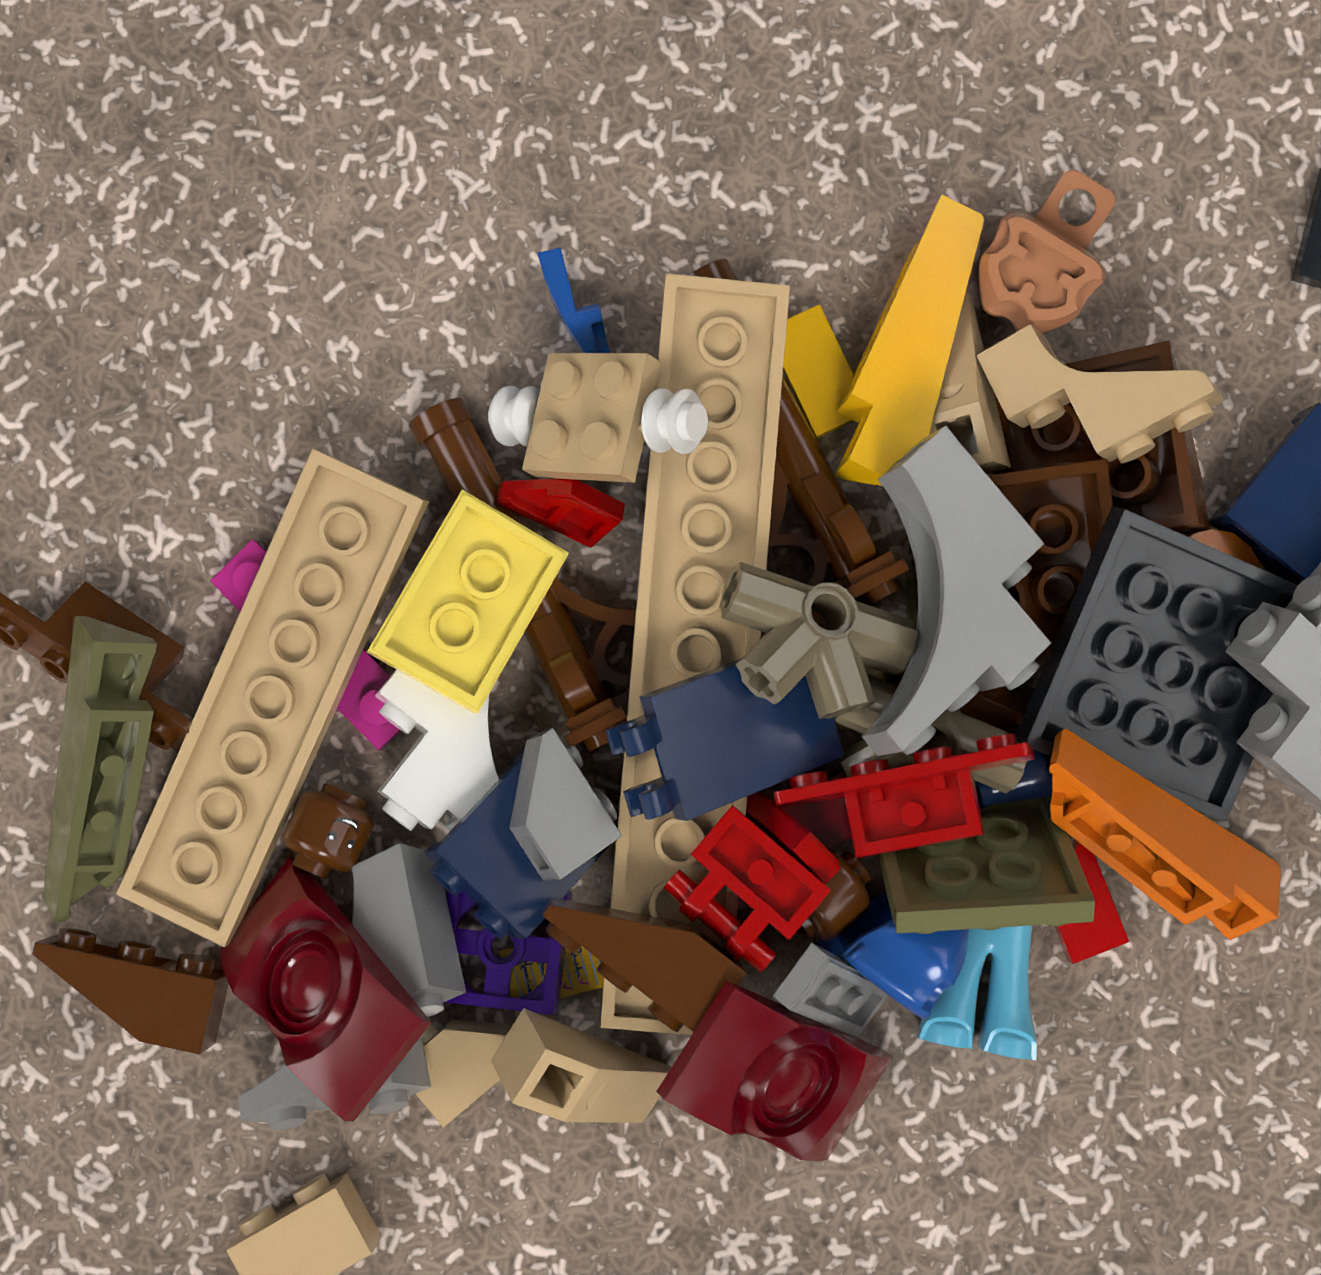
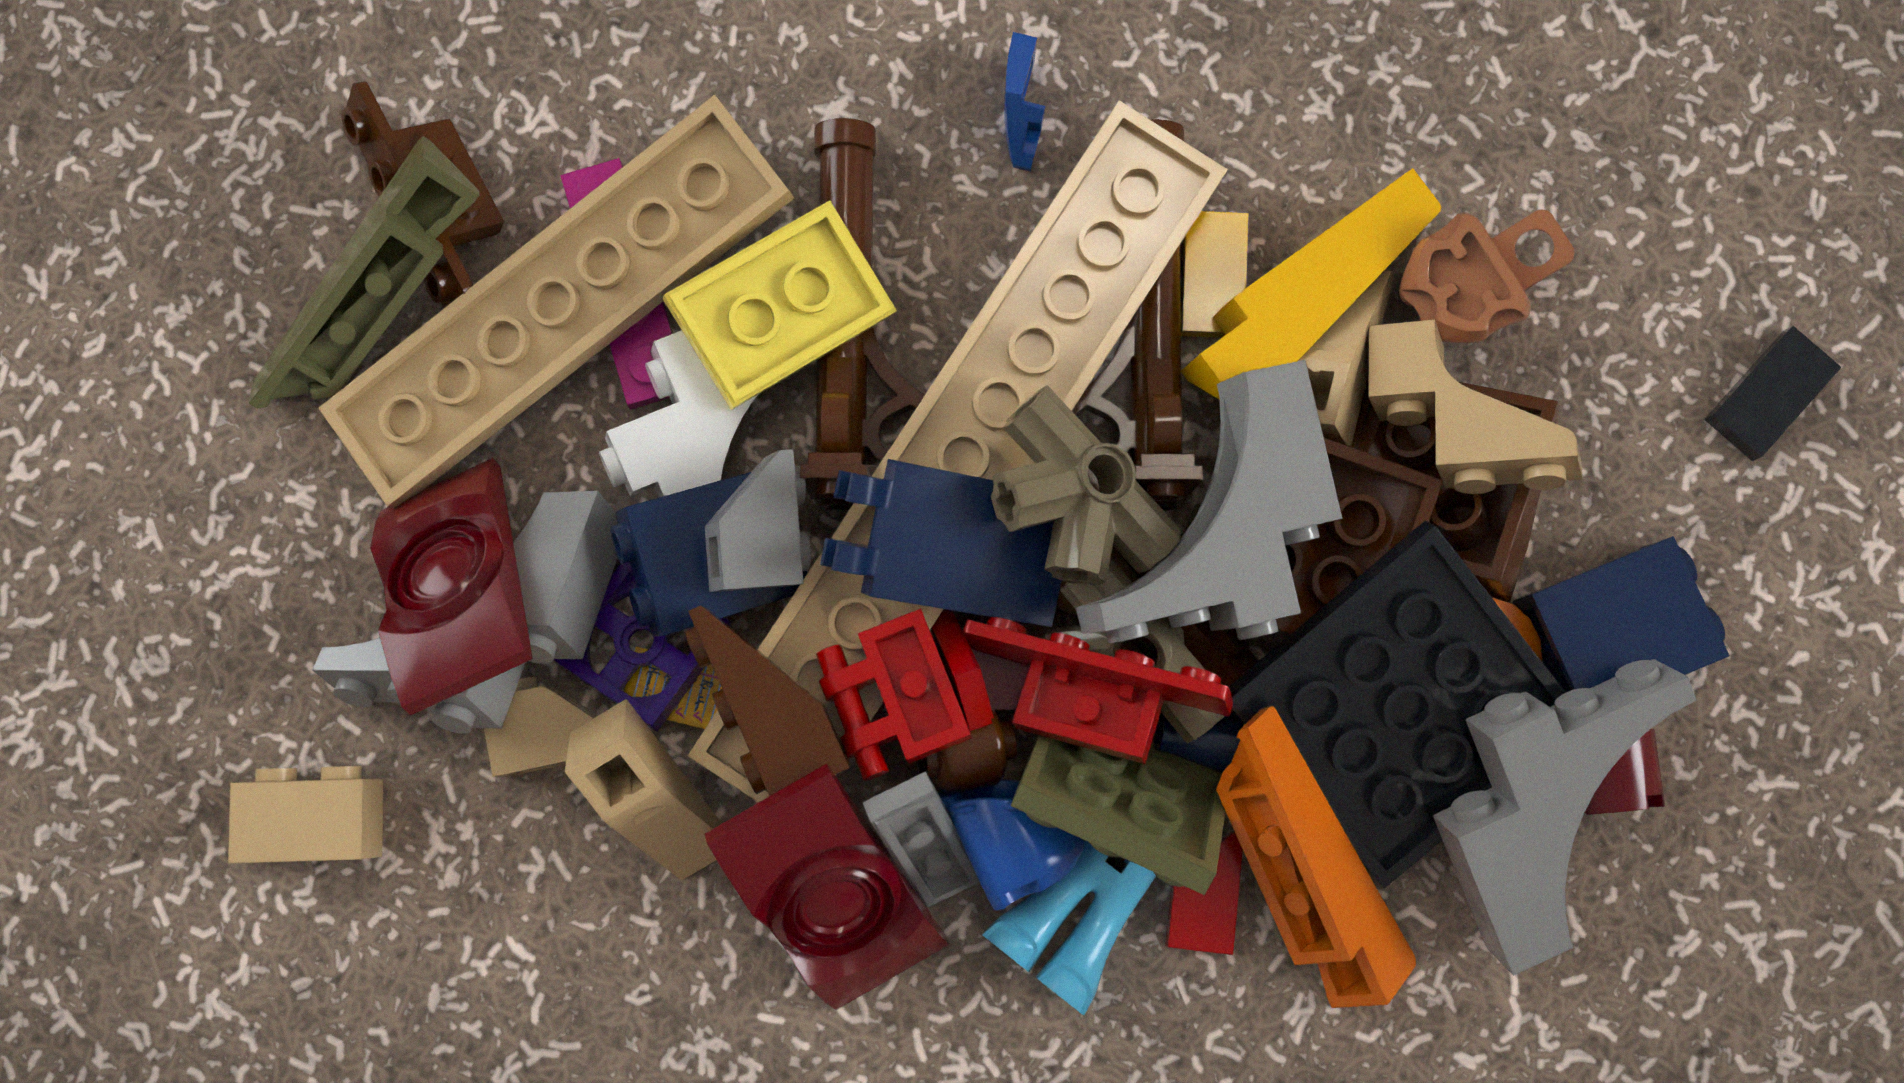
camera: 25 degrees right, 5 degrees down
reddish brown slope [32,928,229,1054] -> none
reddish brown head [282,783,374,879] -> none
tan plate [488,353,708,483] -> none
red tile [495,479,625,548] -> none

